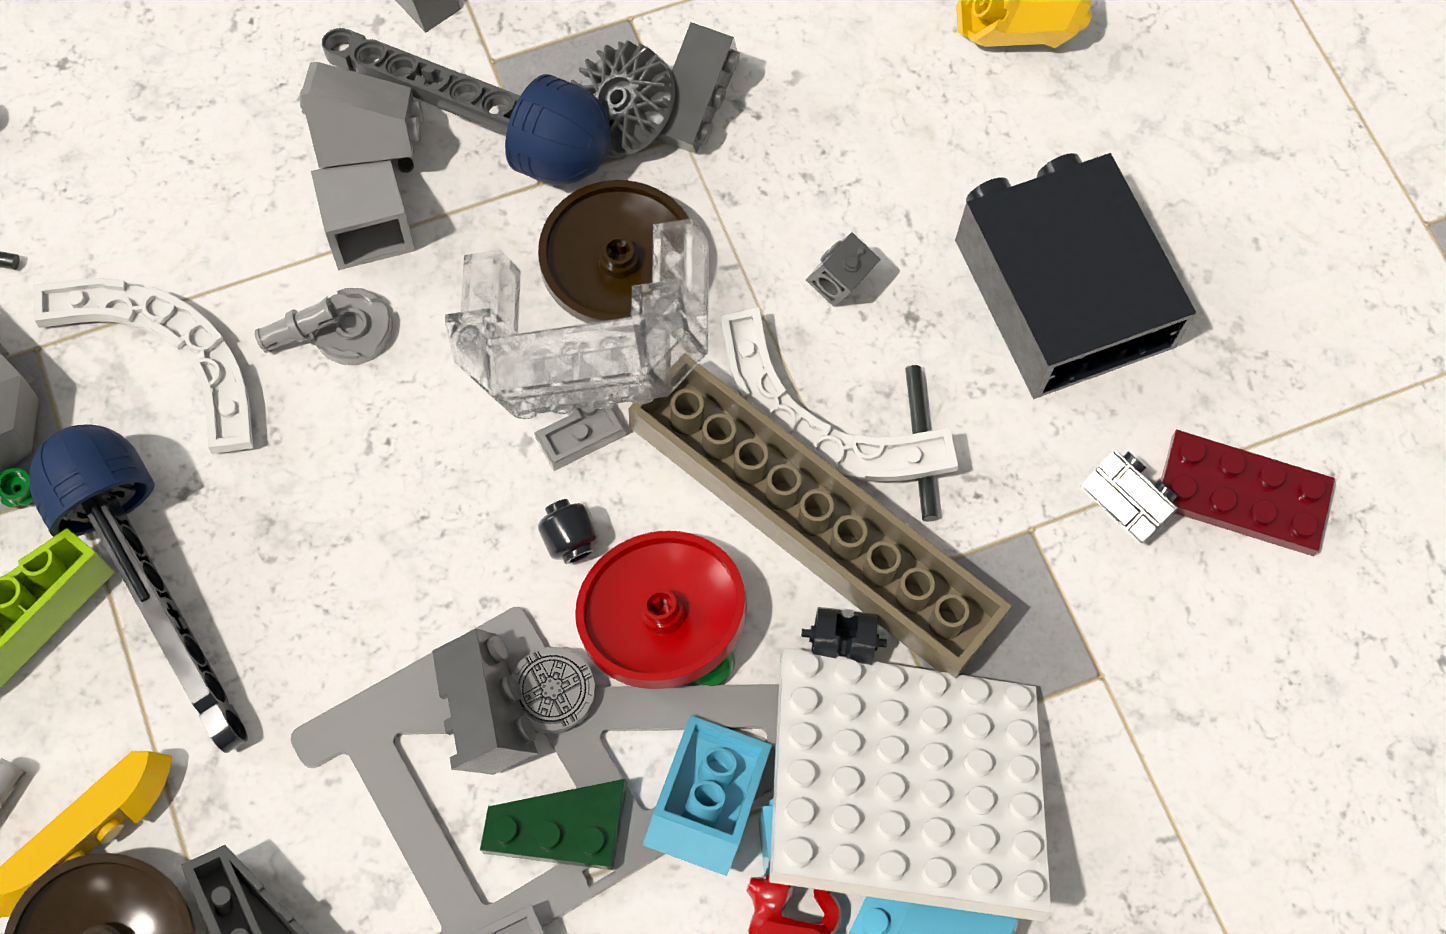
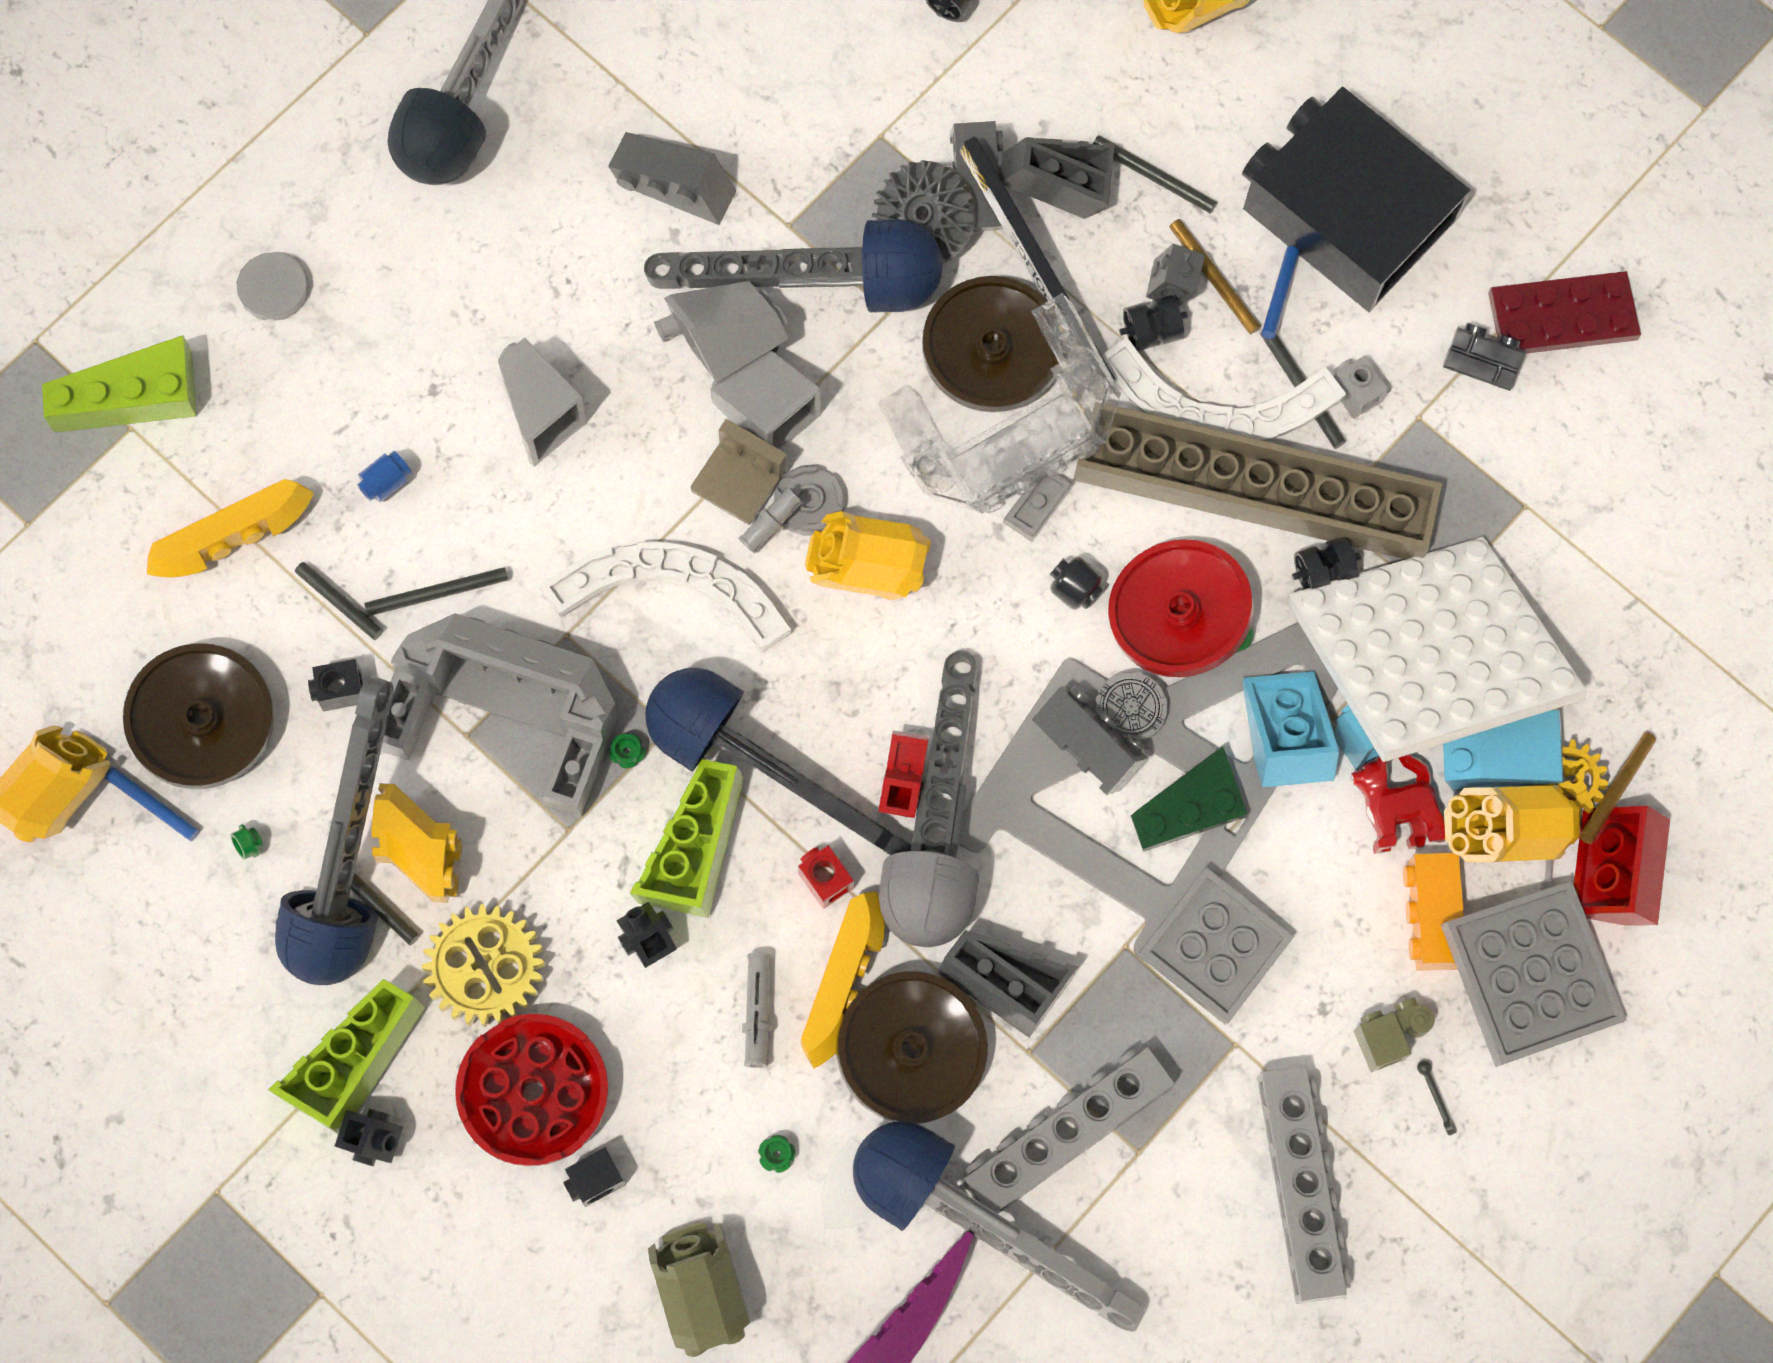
camera: 25 degrees left, 5 degrees up
none -> light grey slope [498,337,587,467]
none -> dark tan bracket [690,419,787,525]
none -> red brick [798,845,854,909]
none -> yellow brick [805,511,931,600]
none -> red brick [878,730,929,818]
none -> piece [879,651,979,947]
none -> black tile [959,136,1115,393]
none -> dark grey wedge [1000,137,1115,219]
none -> pearl dark grey bar [1093,135,1217,214]
none -> black wheel [1119,295,1188,351]
none -> pearl gold bar [1169,219,1261,335]
none -> blue bar [1261,246,1300,339]
none -> light grey brick [1334,355,1388,419]

